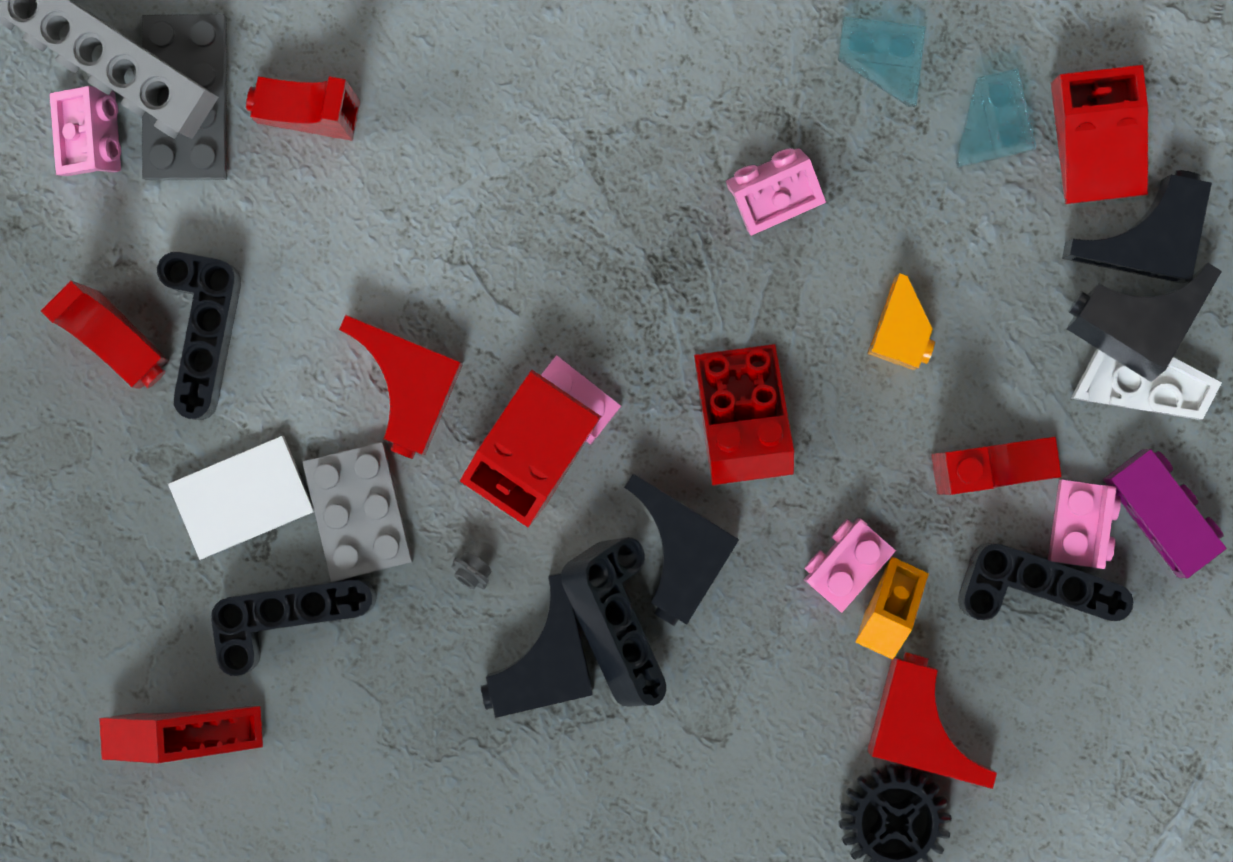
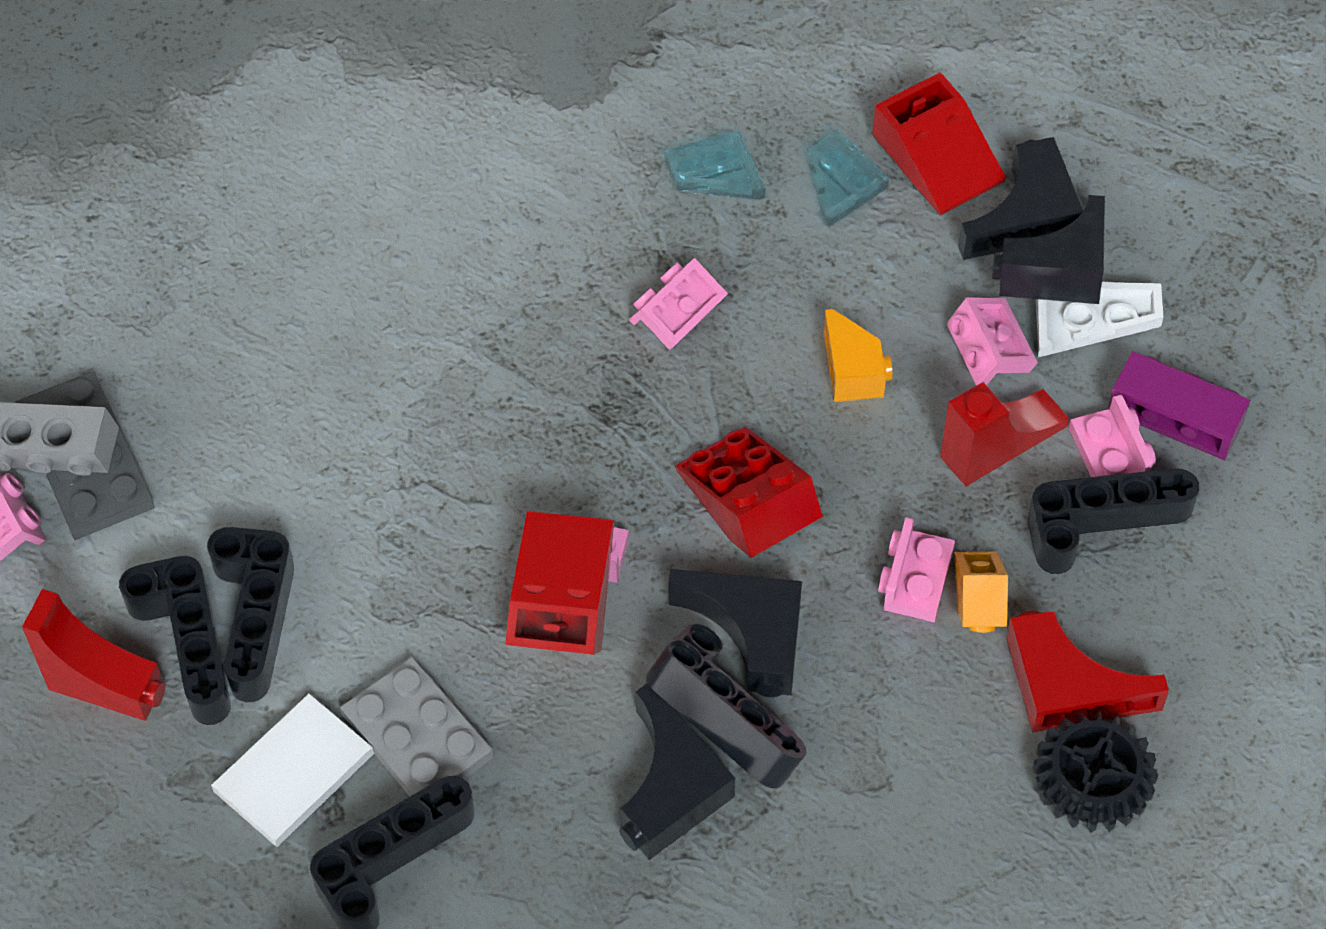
camera: 25 degrees left, 30 degrees down
red arch [246,76,360,141] -> none
red arch [339,315,463,459] -> none
dark grey plate [451,552,492,589] -> none
none -> black beam [207,527,294,703]
none -> bright pink bracket [947,297,1038,385]

